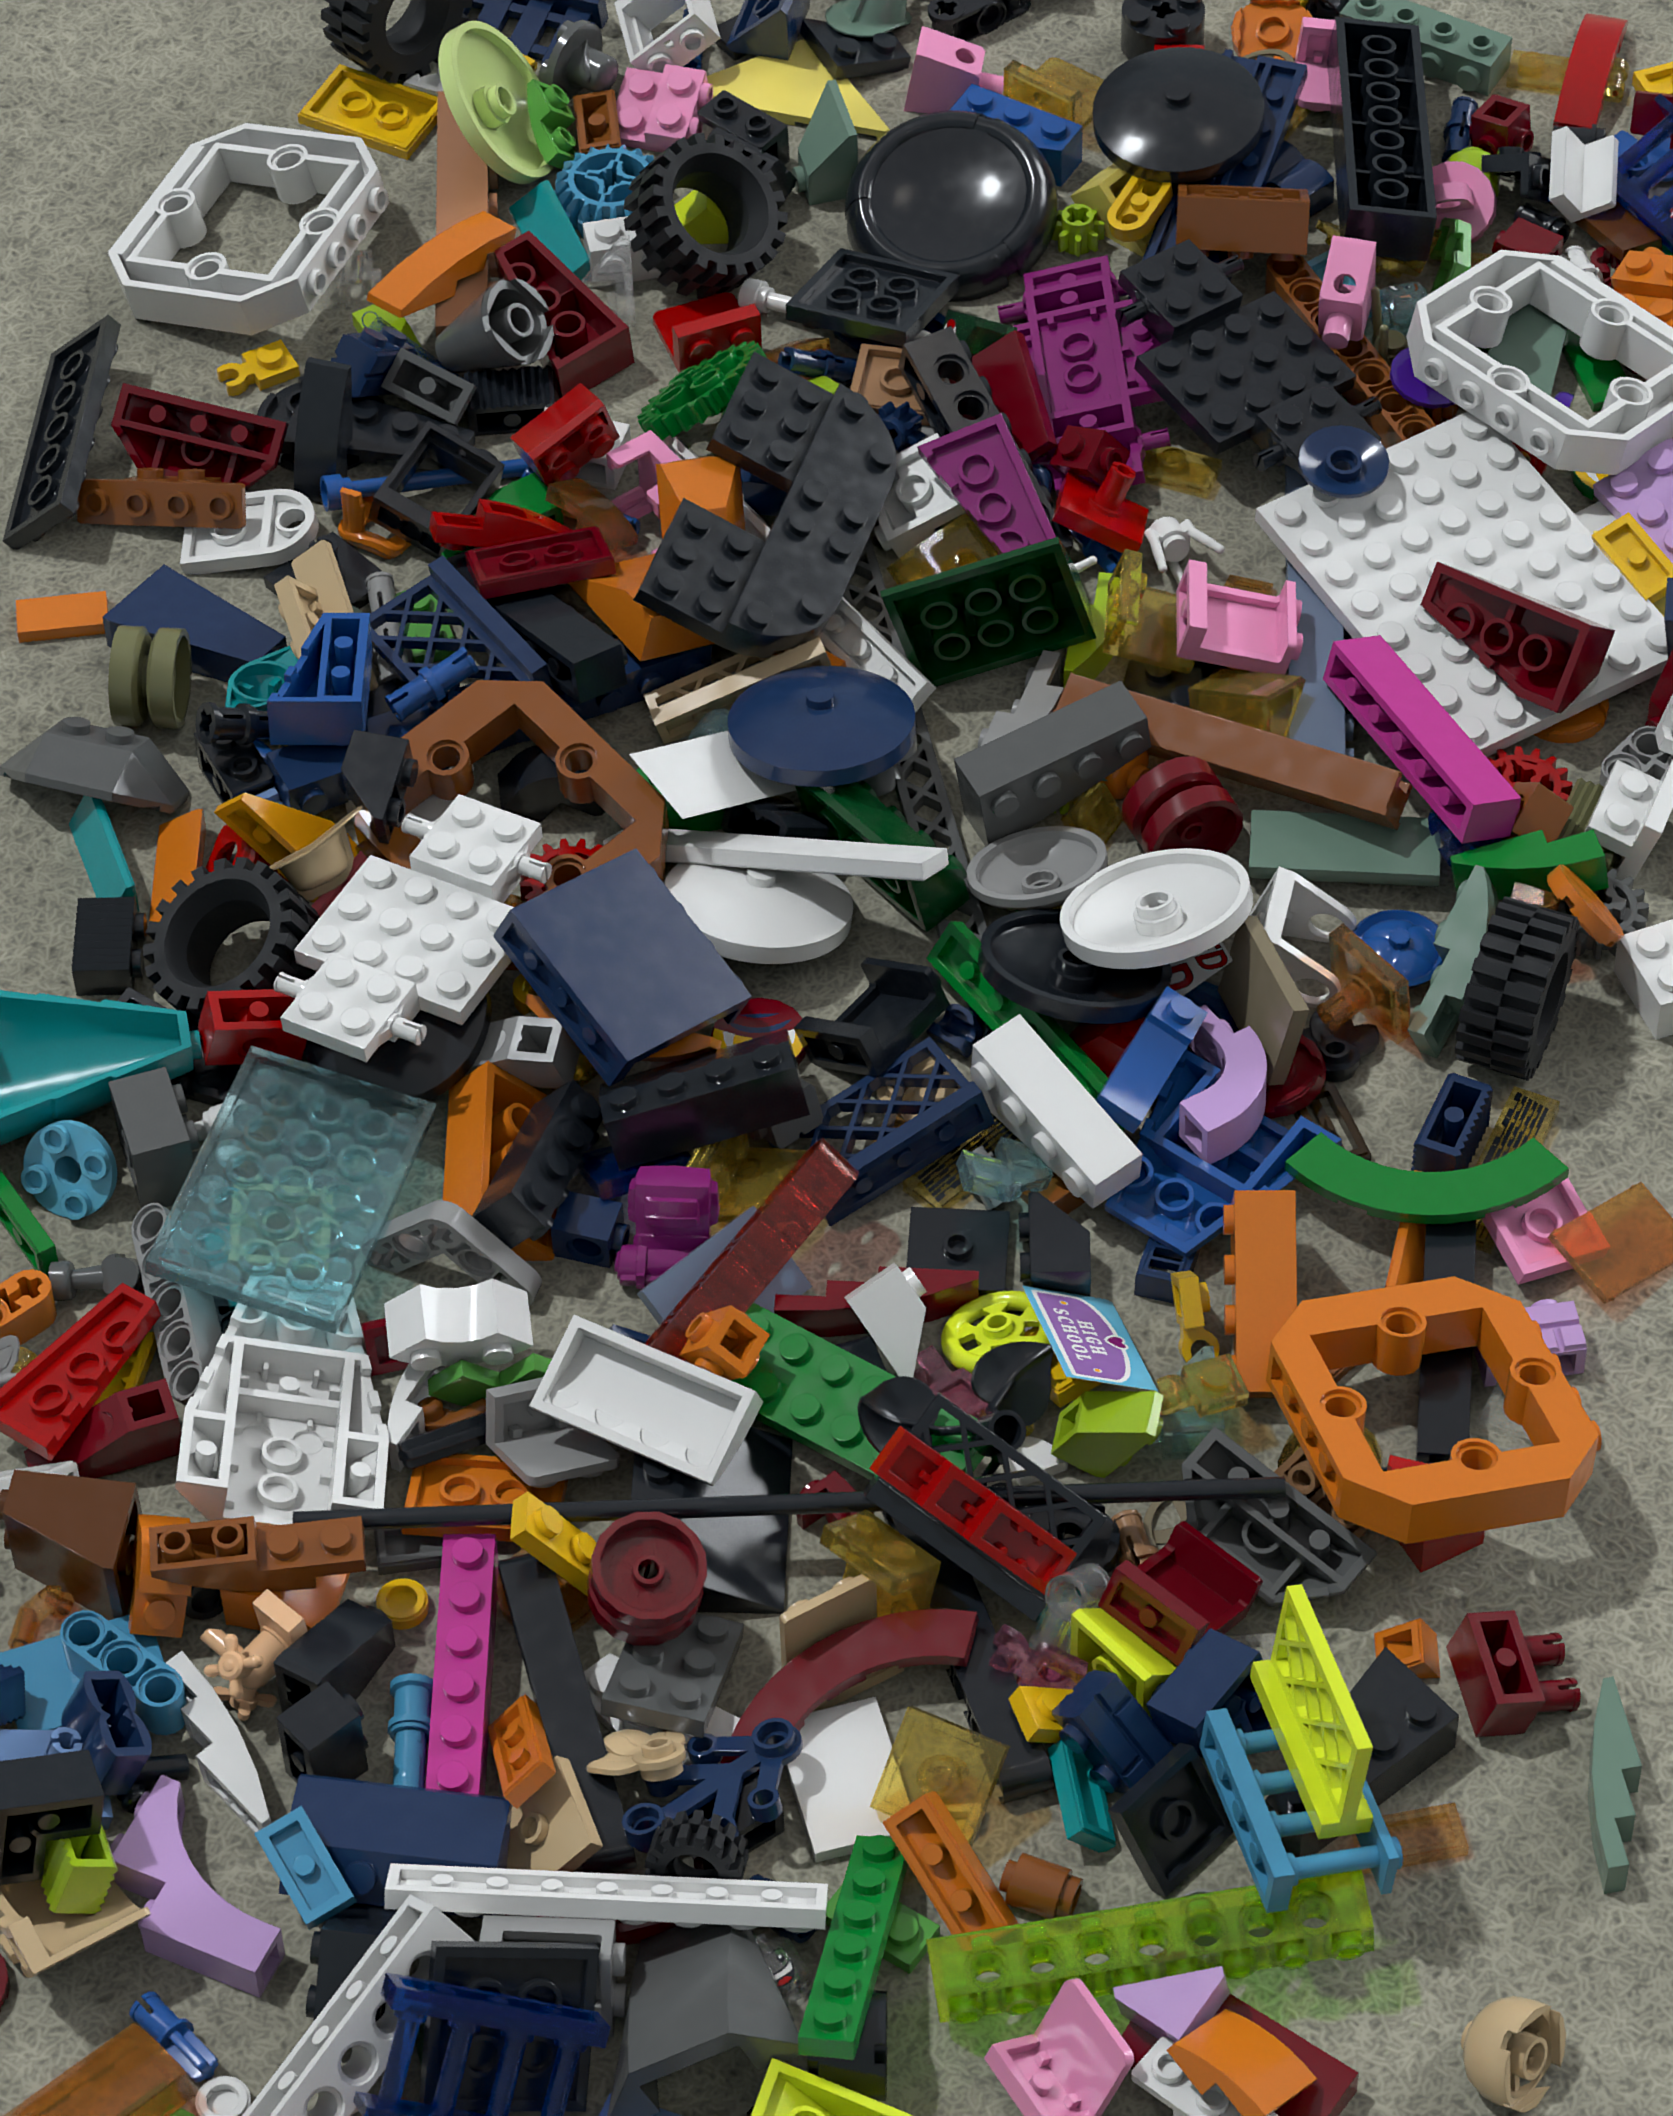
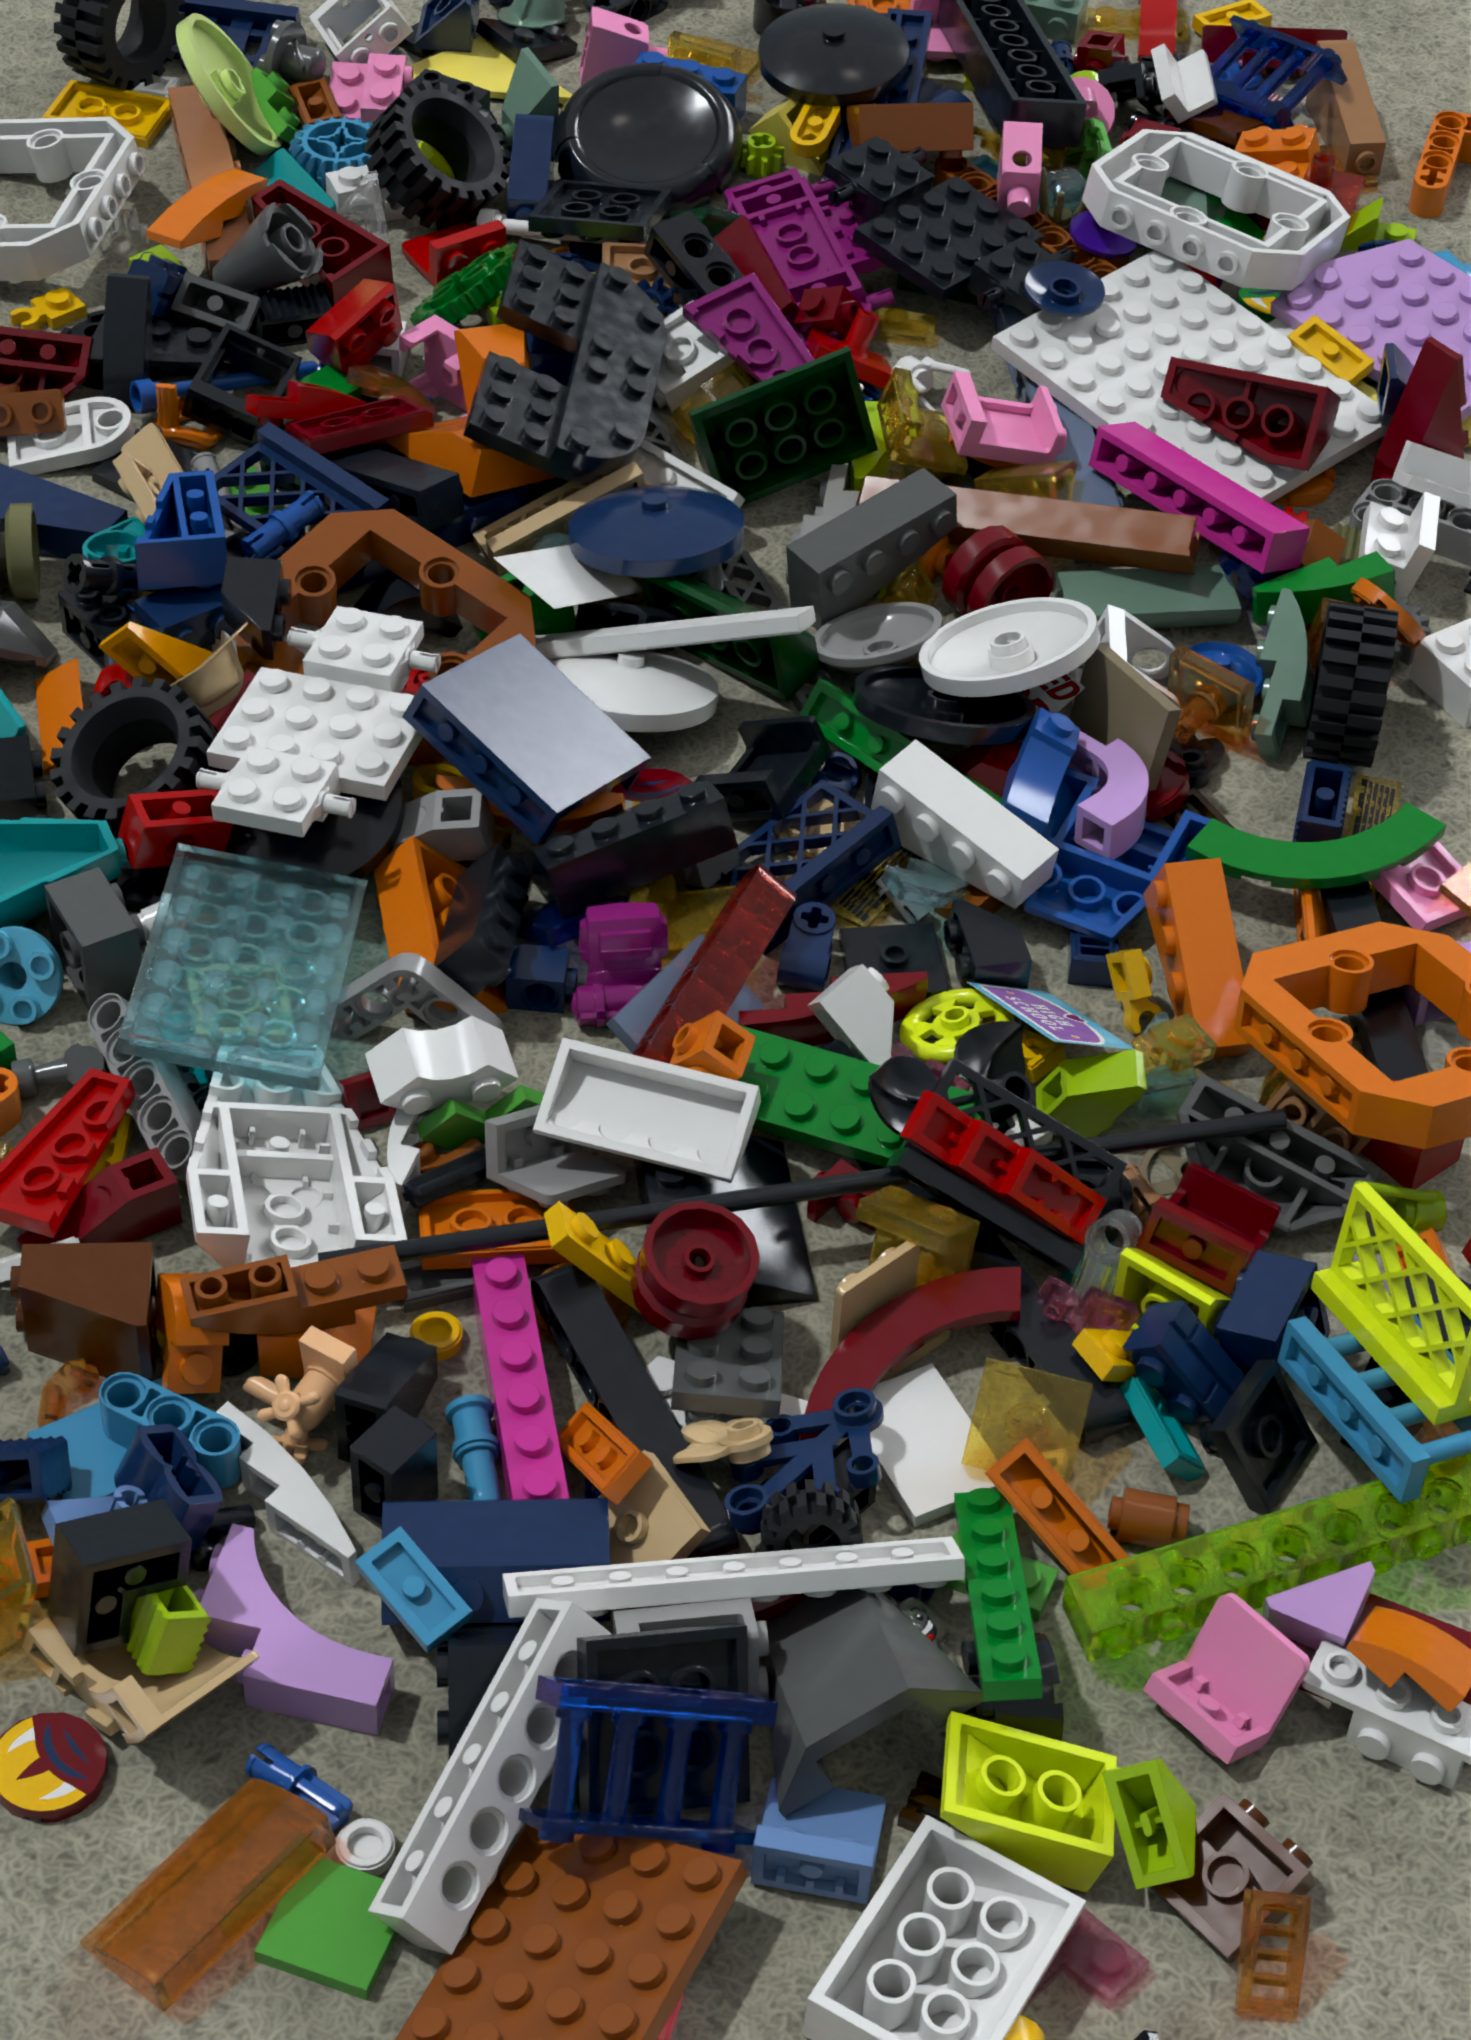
camera: 15 degrees left, 5 degrees down
none -> dark blue slope [507,114,554,221]
none -> dark blue piece [776,902,836,992]
none -> lime plant [1354,1180,1447,1256]

